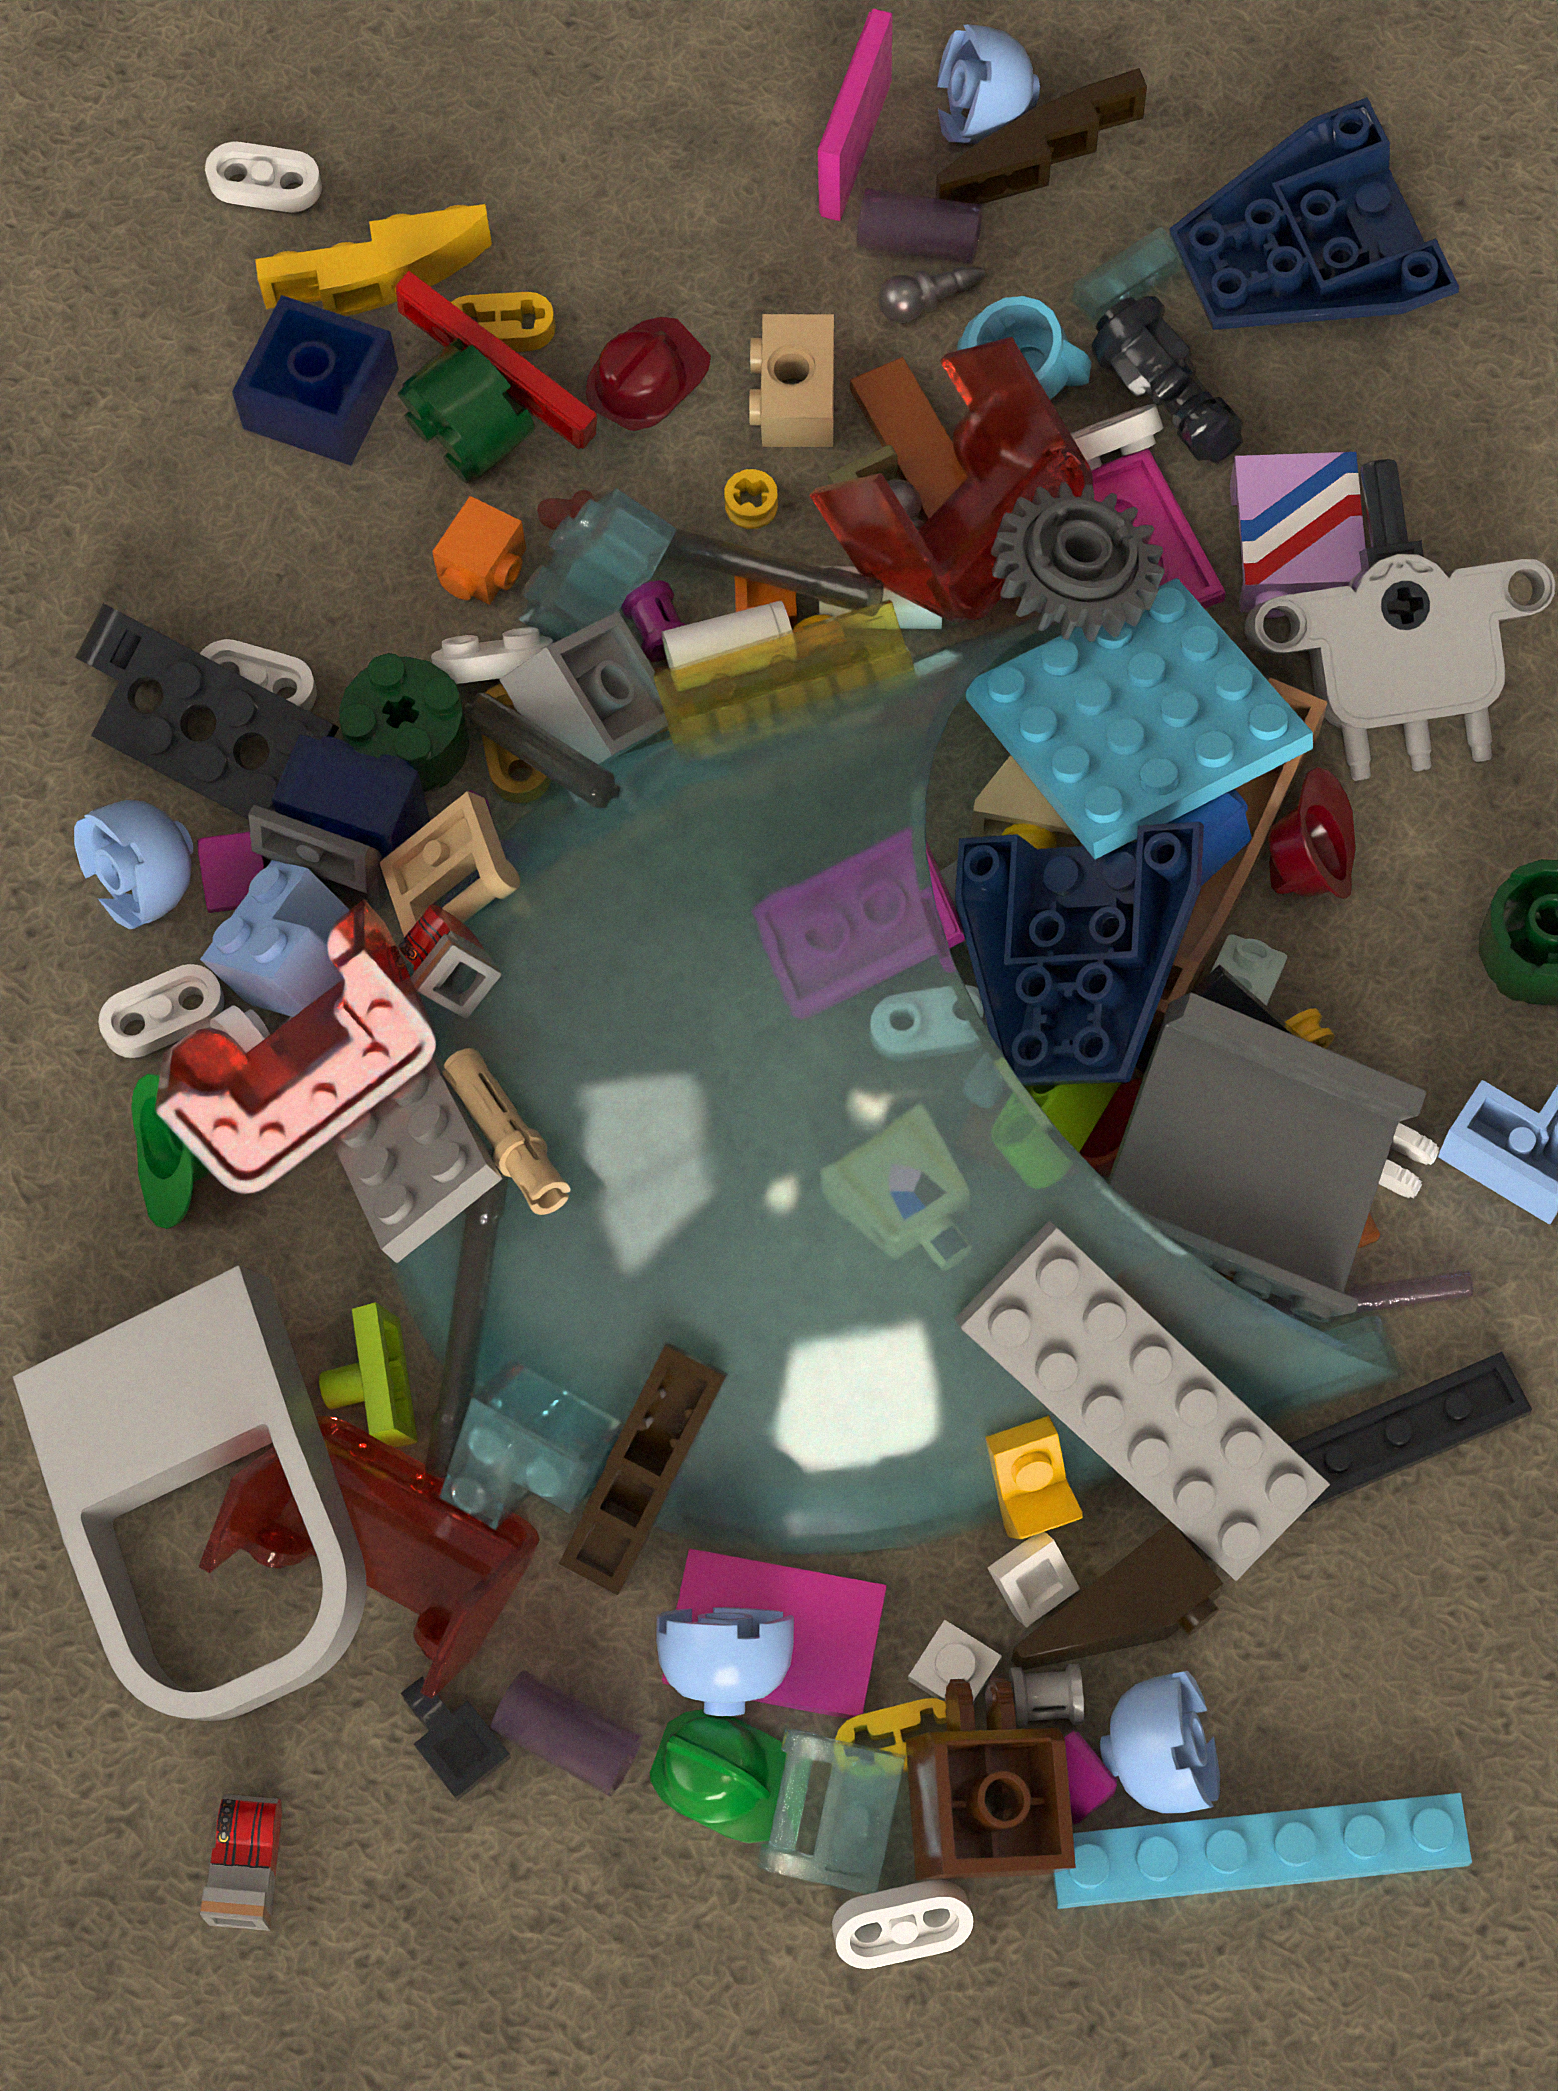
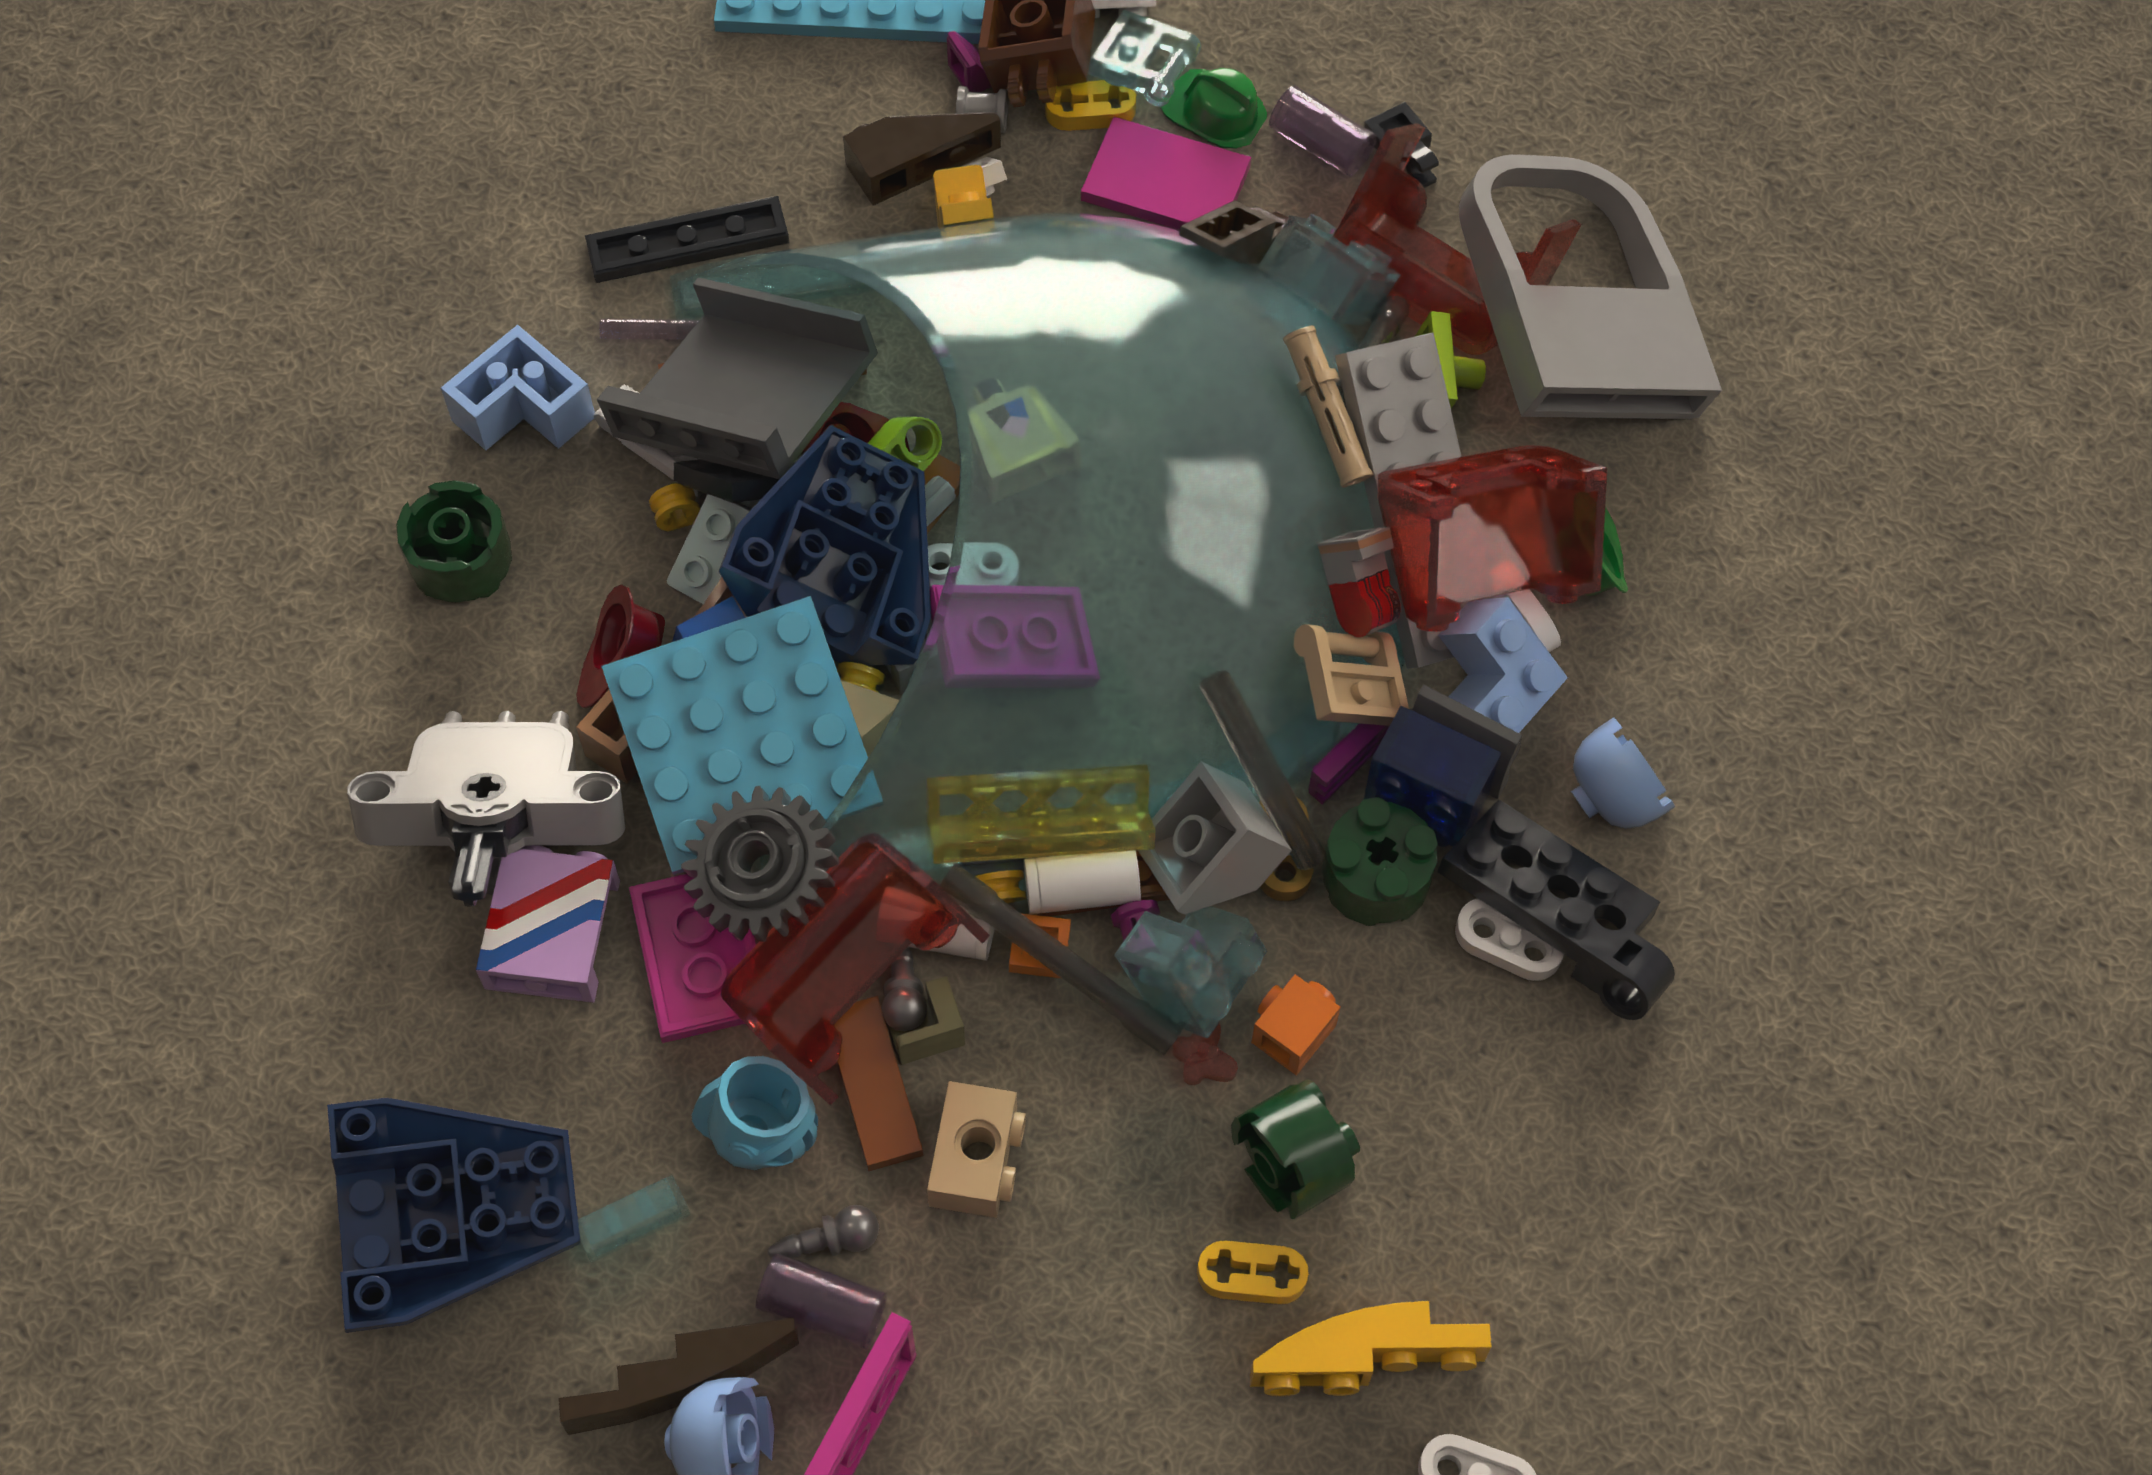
camera: 175 degrees left, 5 degrees down
white plate [98,964,225,1058] -> none
magenta slope [197,832,266,913] -> none
leg [200,1794,282,1931] -> none
clear blue brick [232,295,399,466] -> none
red tile [396,271,597,449] -> none
white plate [431,627,553,684] -> none
dark red piece [585,317,711,431] -> none
light blue cylinder [656,1607,794,1716] -> none
yellow bush [724,469,778,529] -> none
white plate [908,1620,1002,1704] -> none
light grey plate [954,1220,1330,1581] -> none
white plate [1045,404,1164,477] -> none
black animal [1091,296,1244,464] -> none
light blue cylinder [1100,1671,1220,1813] -> none

